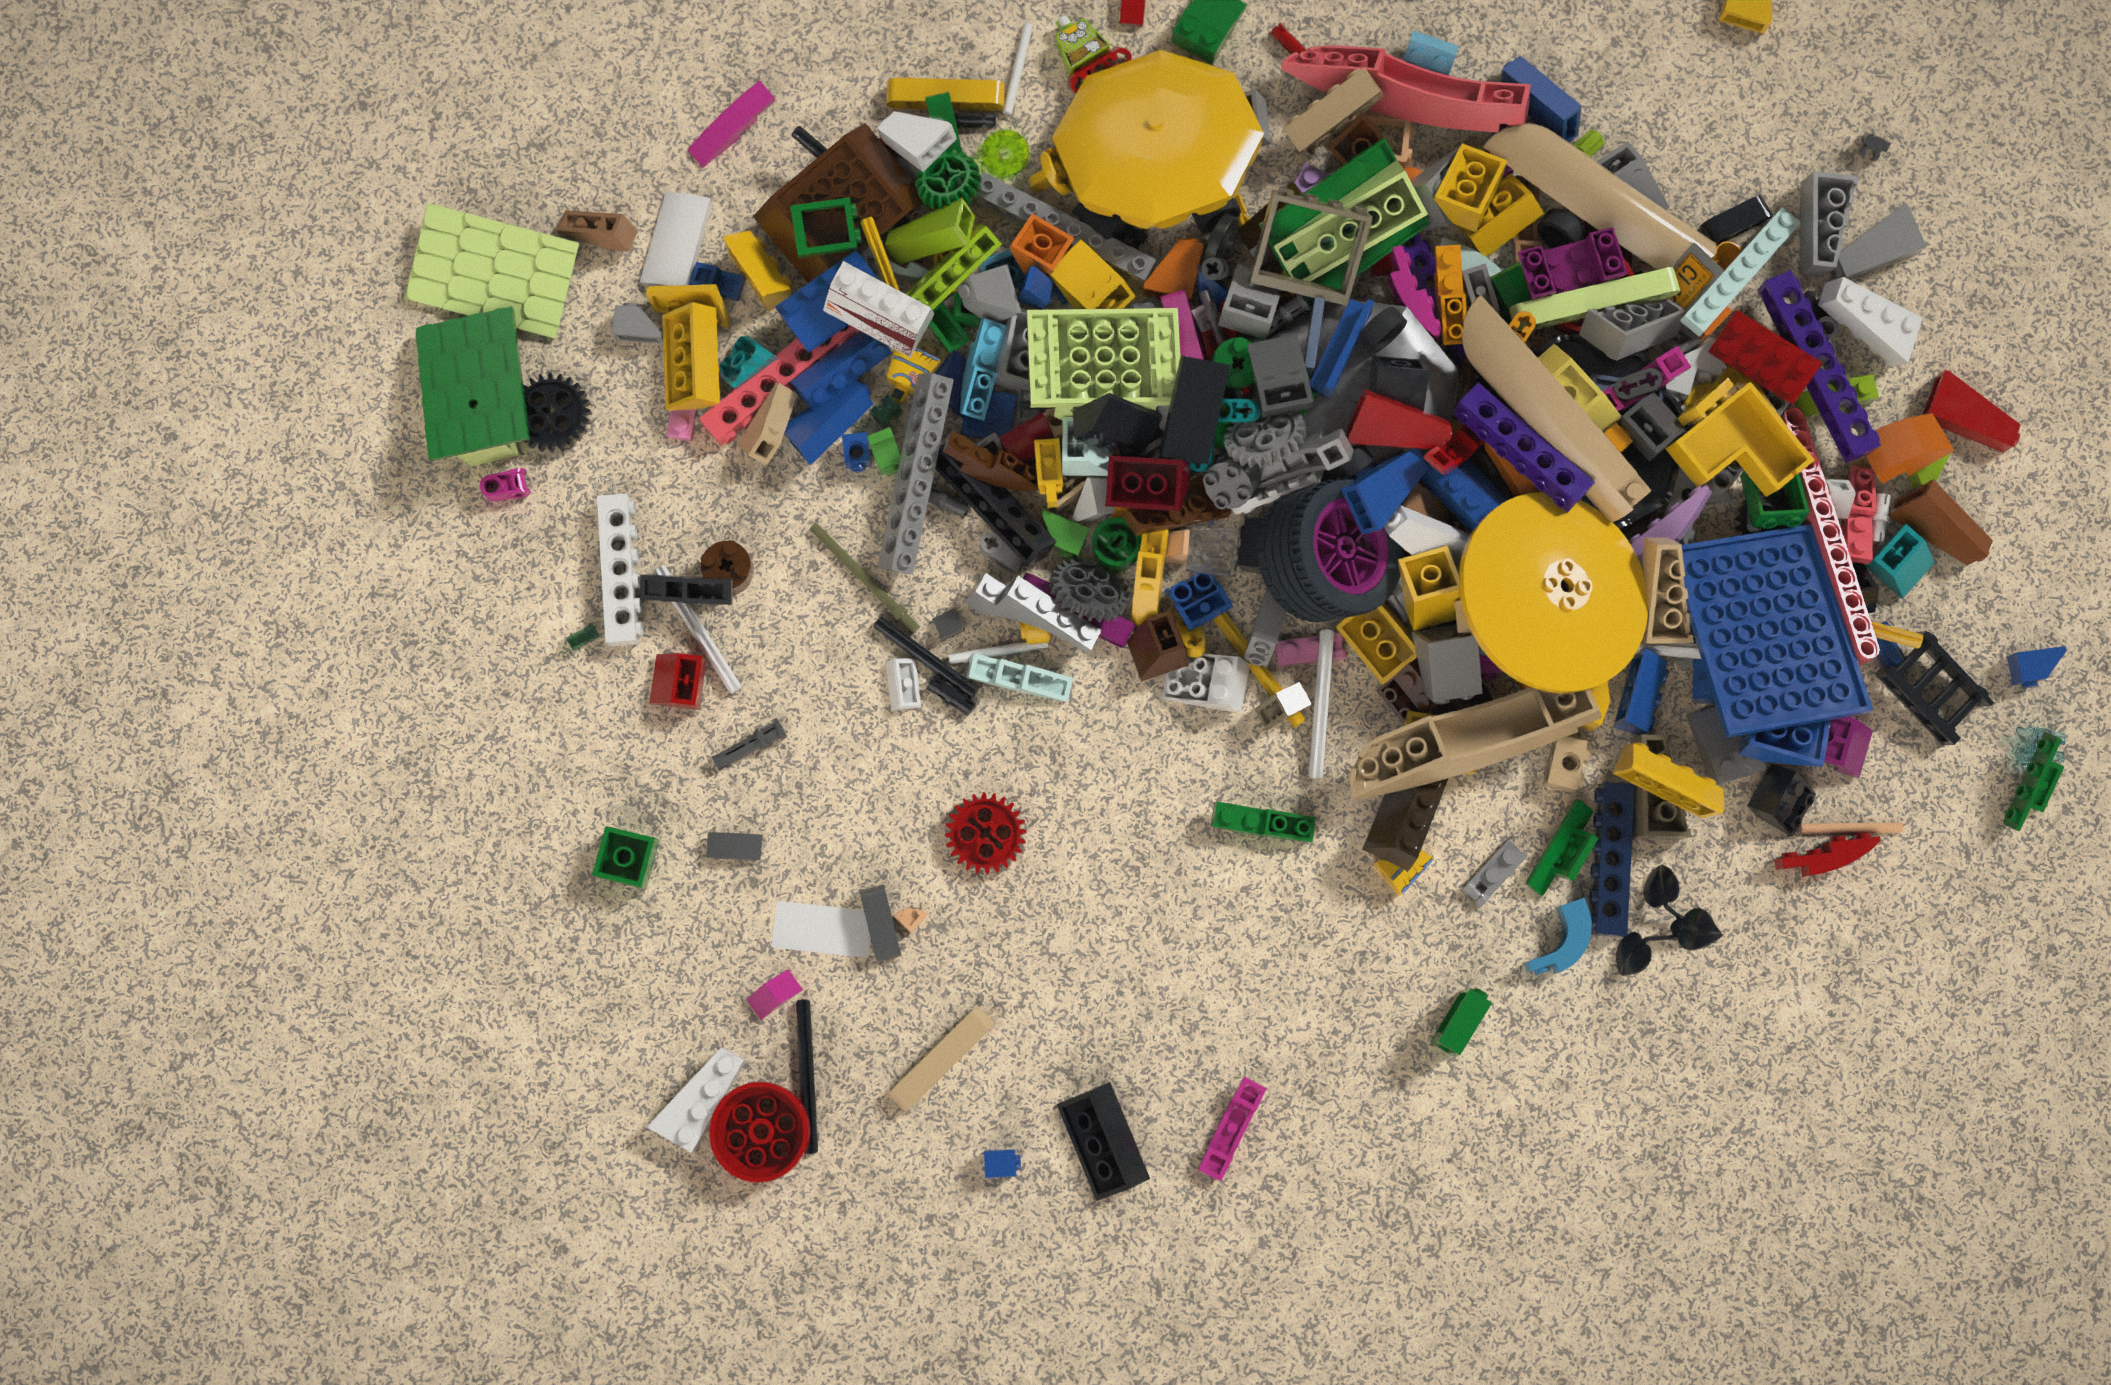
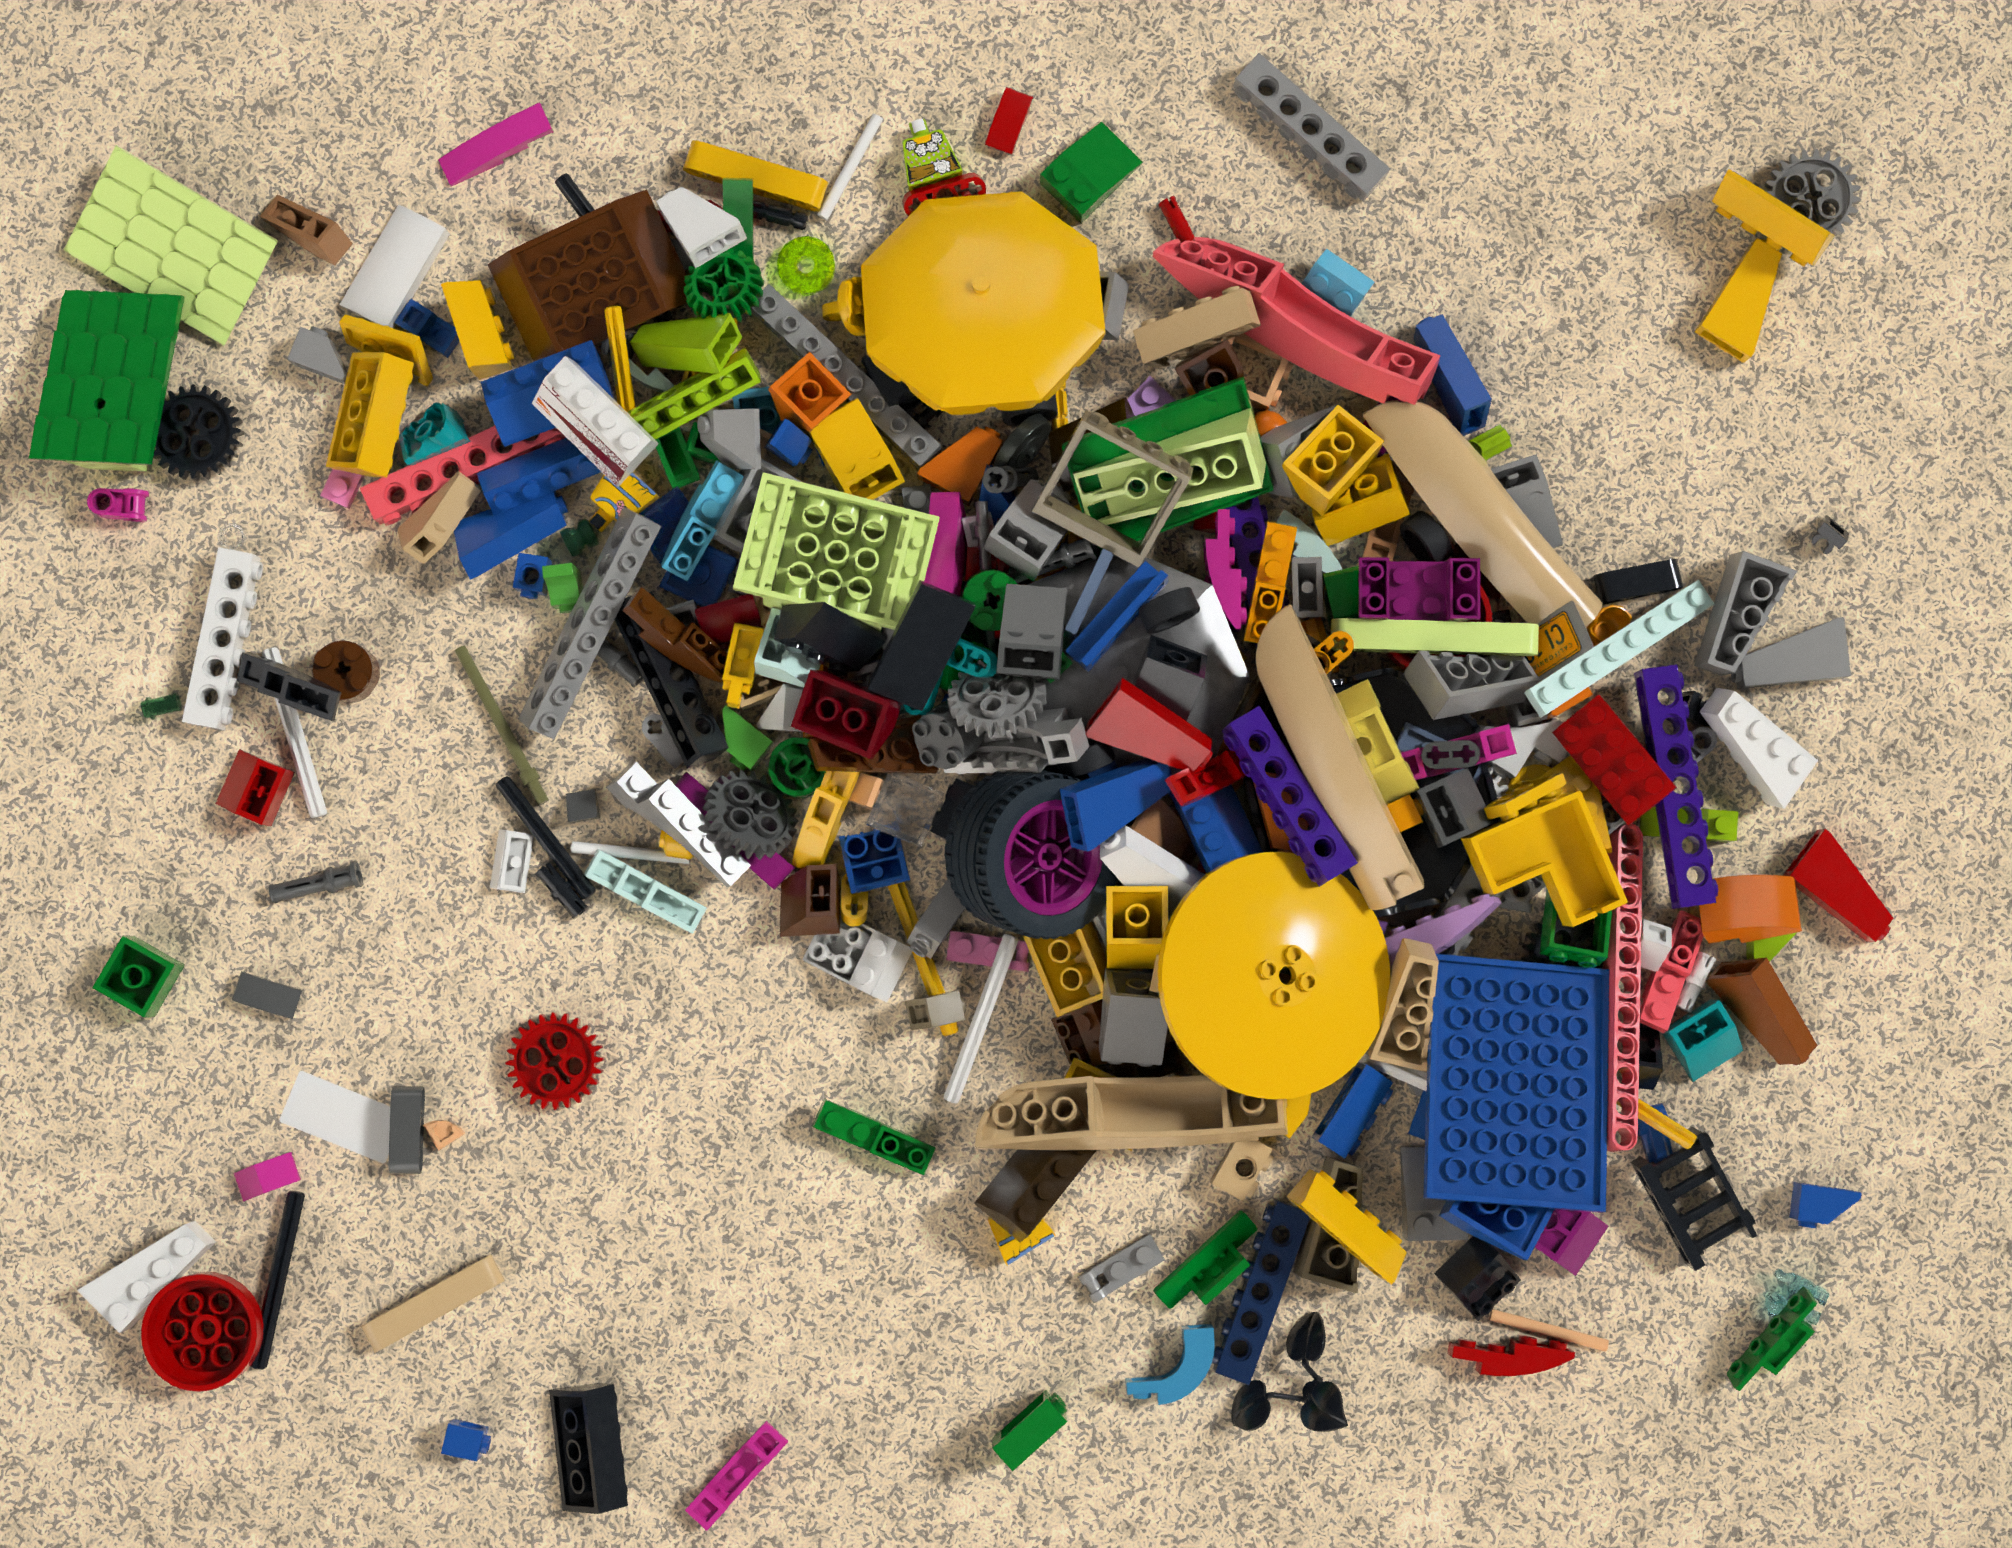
camera: 15 degrees right, 5 degrees up
green window [790,197,861,258] -> none

